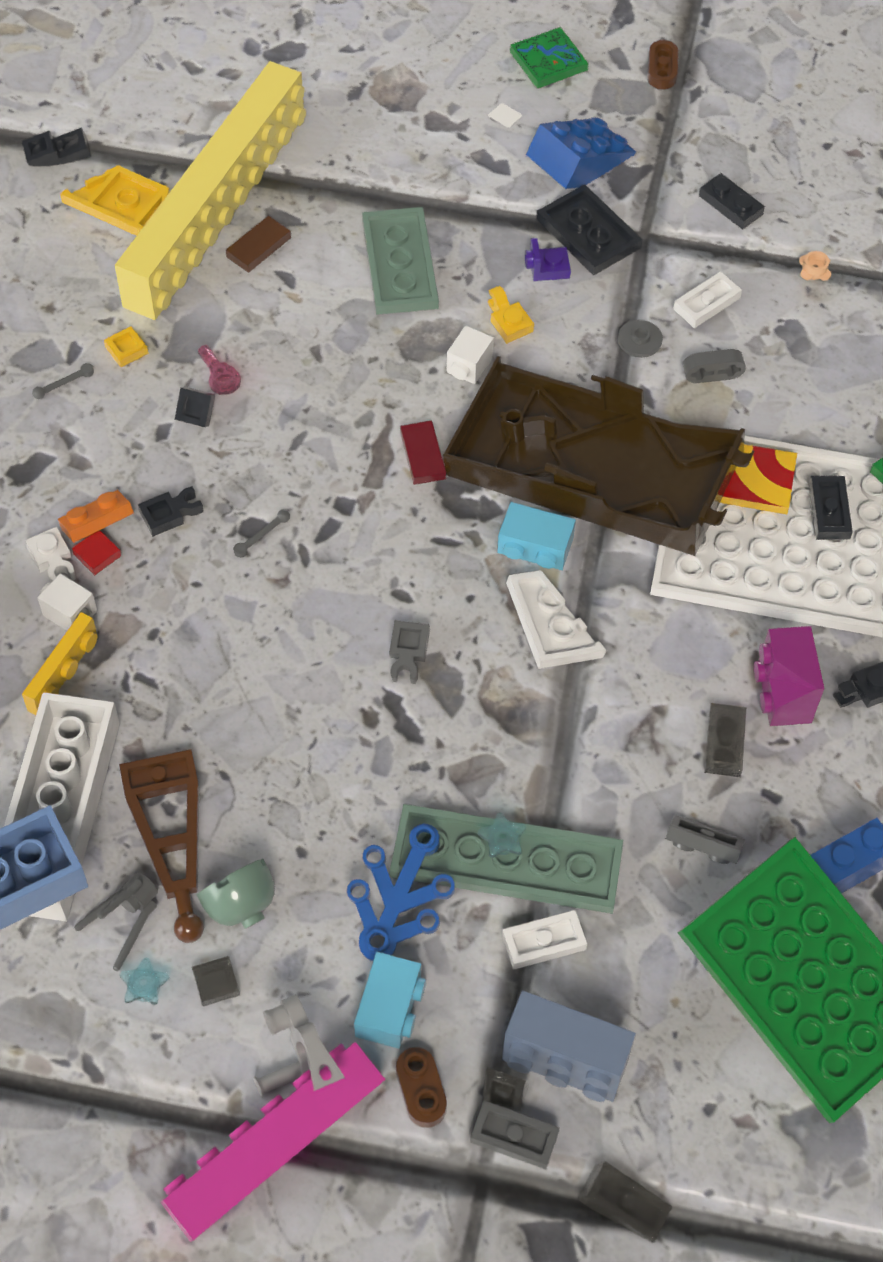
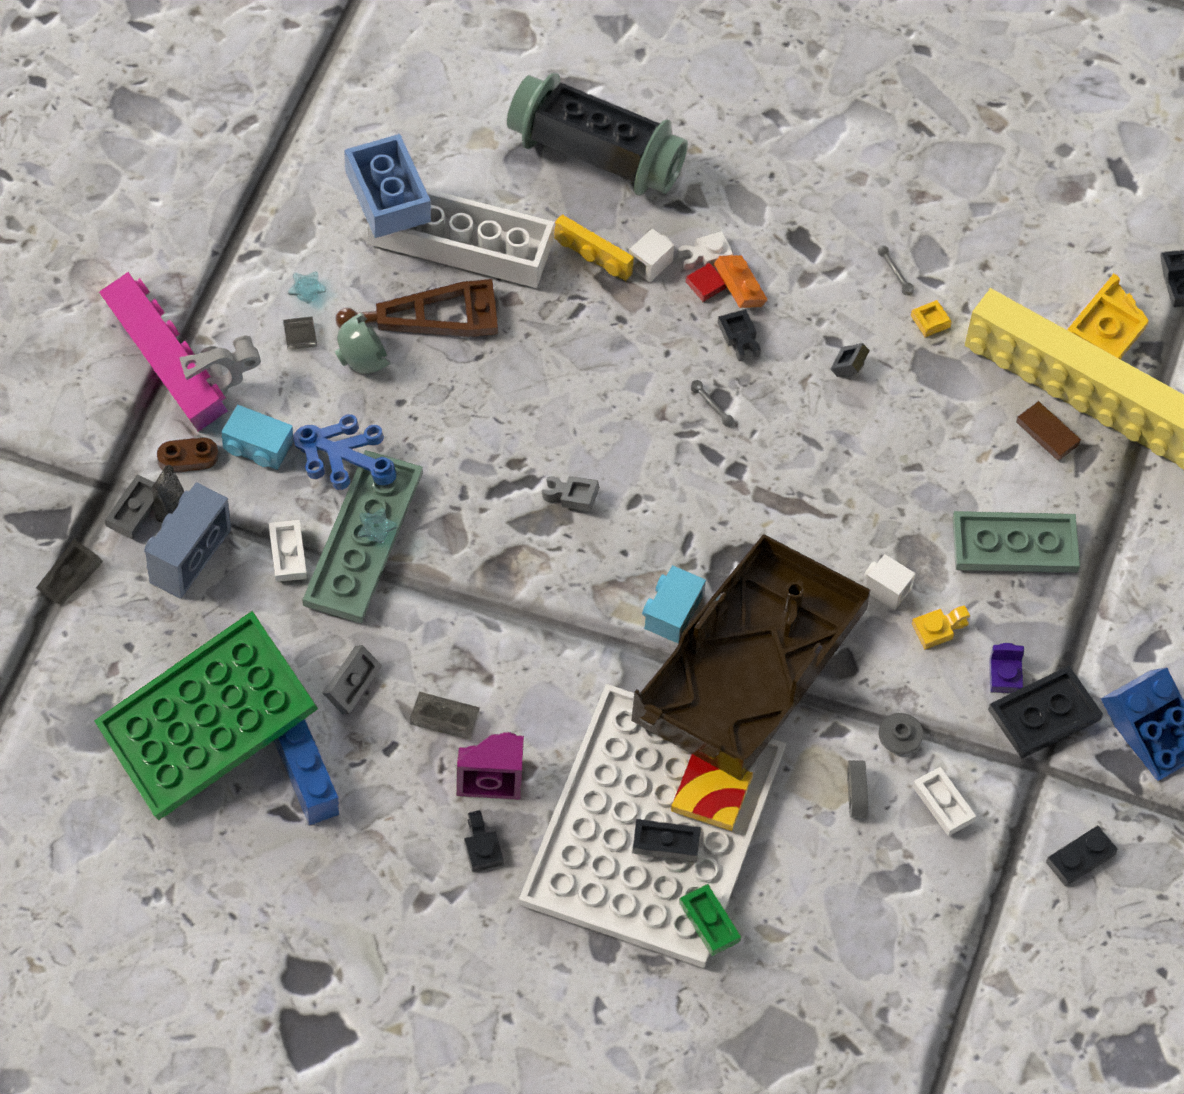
camera: 95 degrees right, 0 degrees up
dark grey plant [74,873,158,971] -> none
clear pink plate [198,345,241,395] -> none
dark red tile [400,420,446,485] -> none
white wing [506,570,607,669] -> none
light nougat plate [799,251,831,281] -> none

